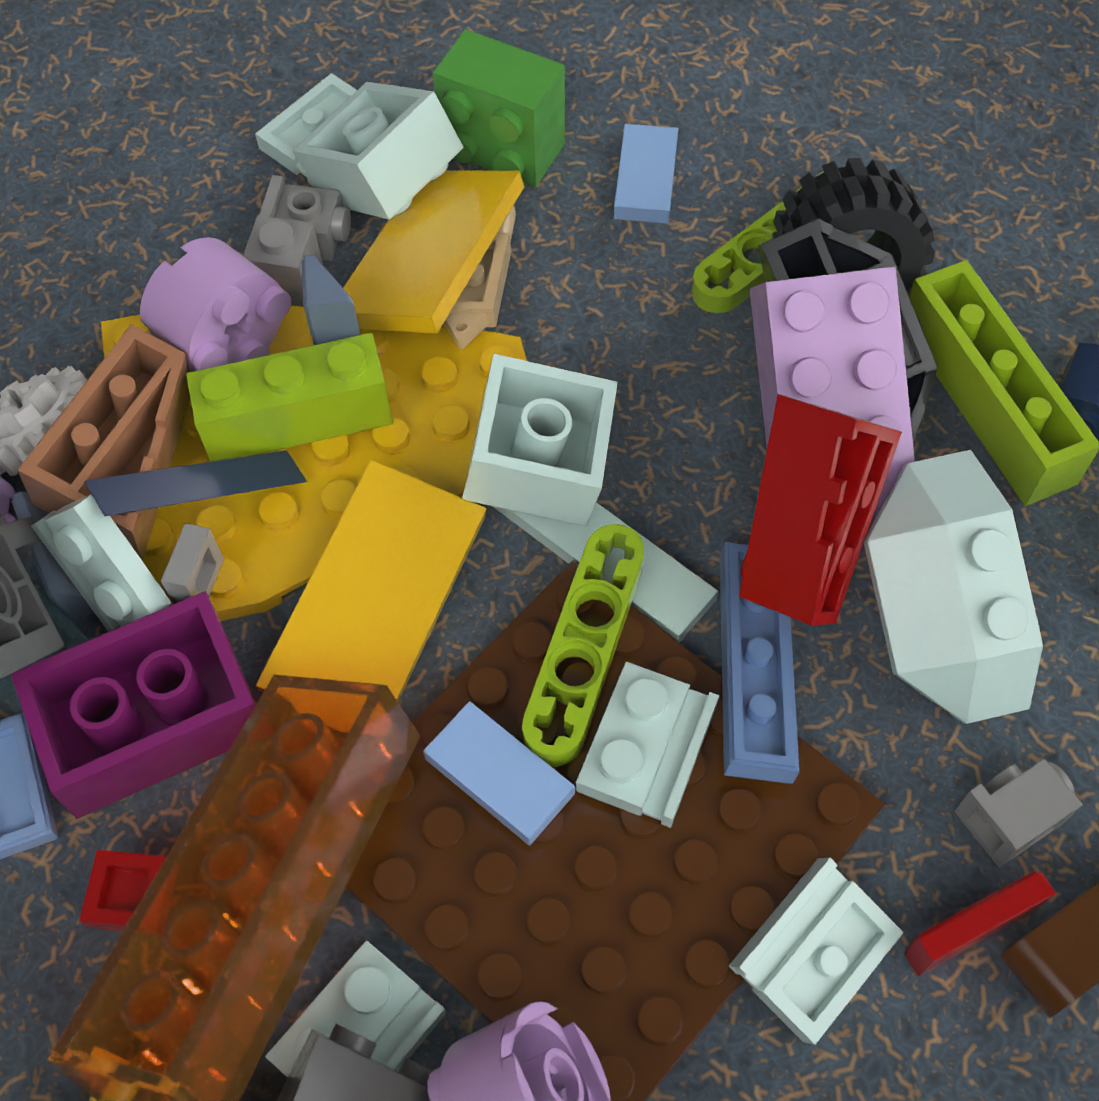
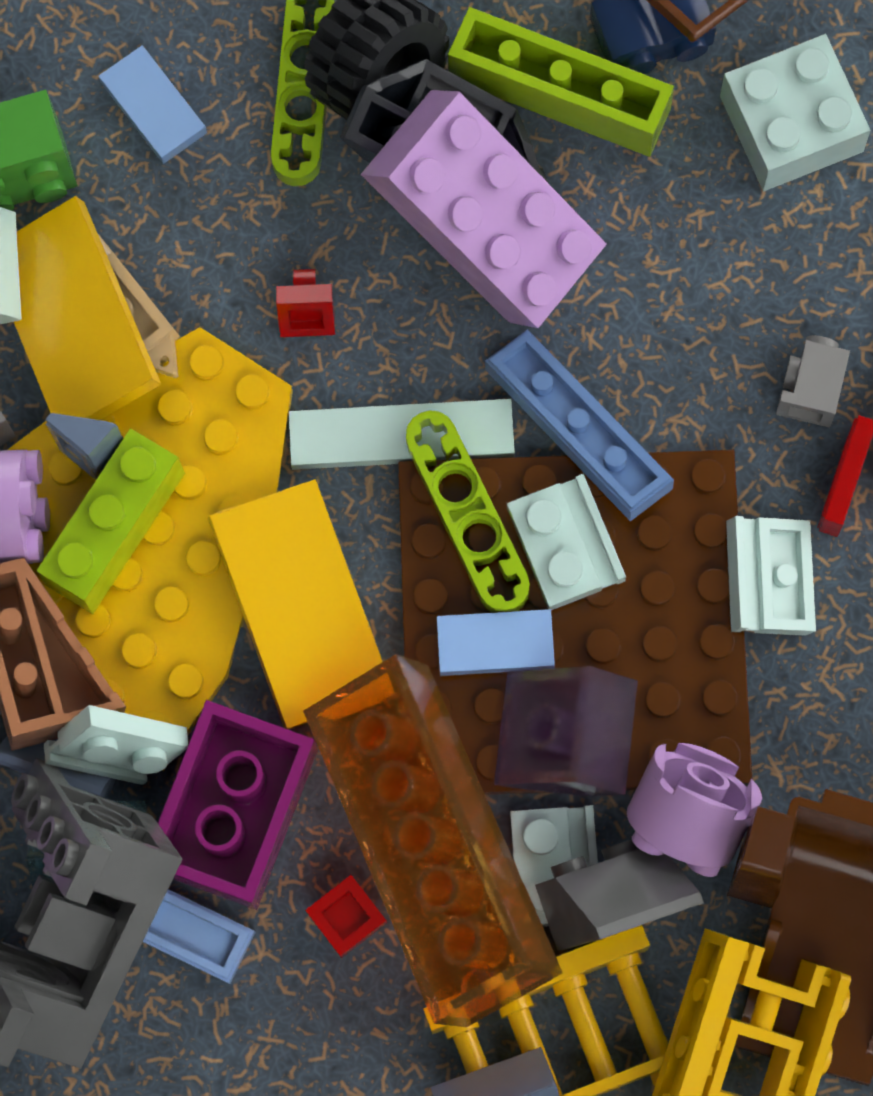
camera: 40 degrees left, 15 degrees up
dark blue sticker [84,450,307,516] -> none
light grey tile [161,523,224,604] -> none
light aqua brick [462,354,618,526] -> none
red wedge [739,394,902,626] -> none
light aqua wedge [864,450,1043,724] -> none
none -> red tile [276,269,335,337]
none -> slope [494,666,638,796]

